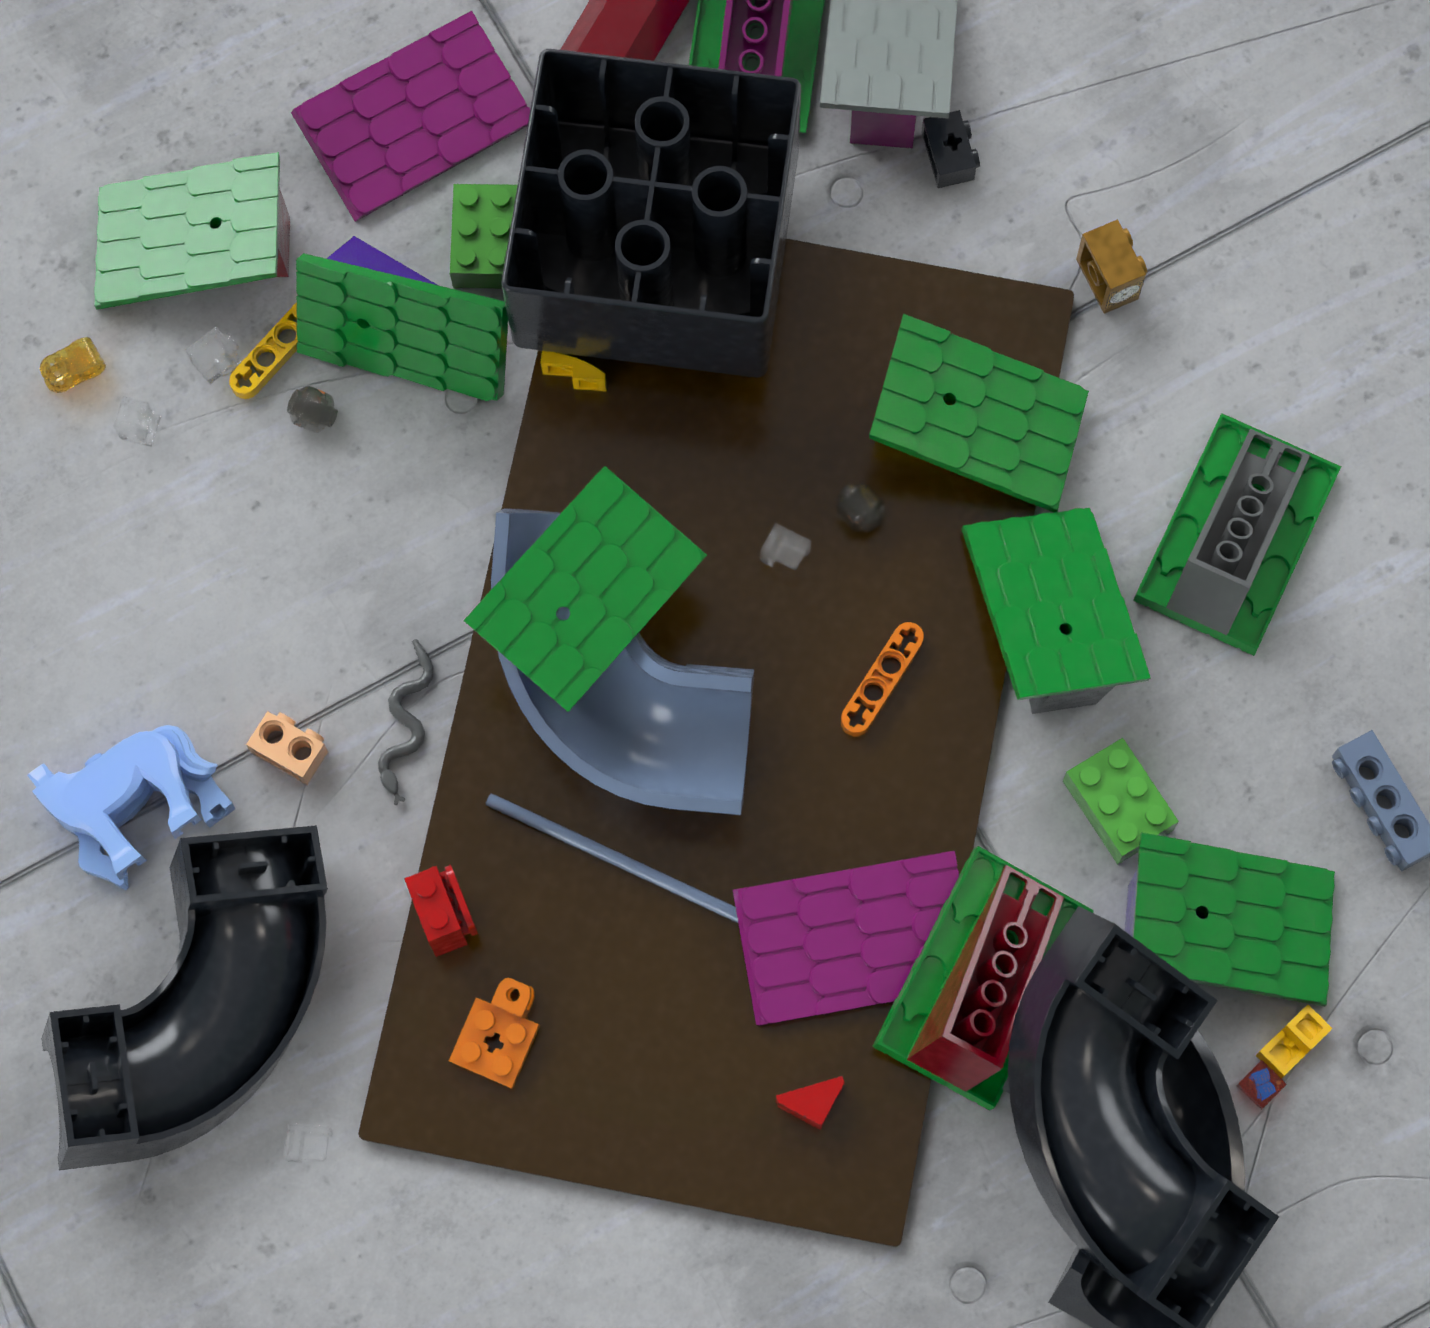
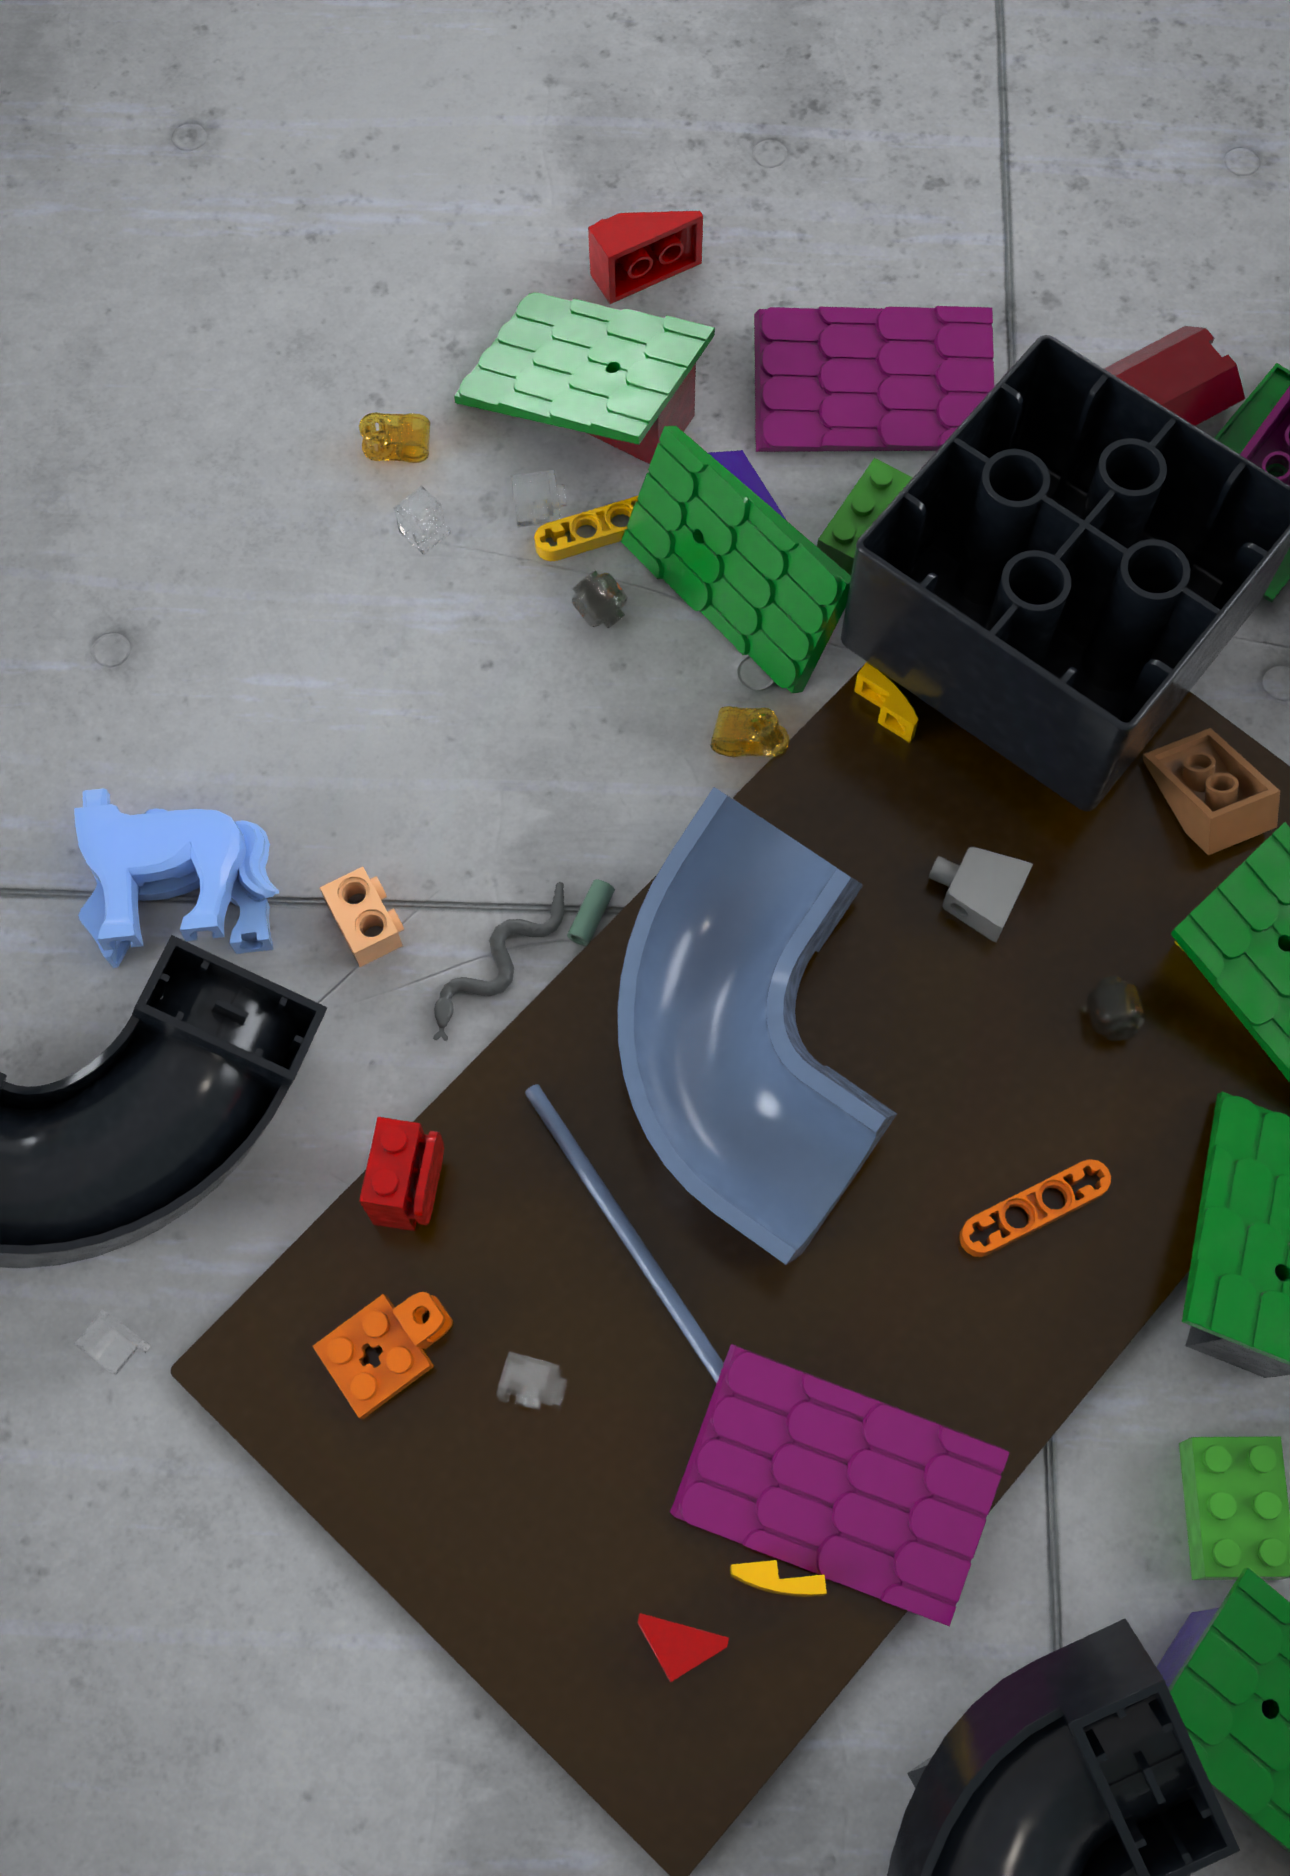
camera: 30 degrees right, 5 degrees down
green piece [463,466,707,712] -> none
clear panel [760,524,811,570] -> none
piece [873,846,1094,1111] -> none
none -> clear brick [496,1351,567,1410]
none -> sand green hinge [567,879,615,946]
none -> red slope [588,211,703,304]
none -> clear yellow piece [710,706,789,757]
none -> yellow slope [730,1560,827,1597]
none -> light grey torso [928,847,1033,942]
none -> medium nougat slope [1143,728,1280,855]

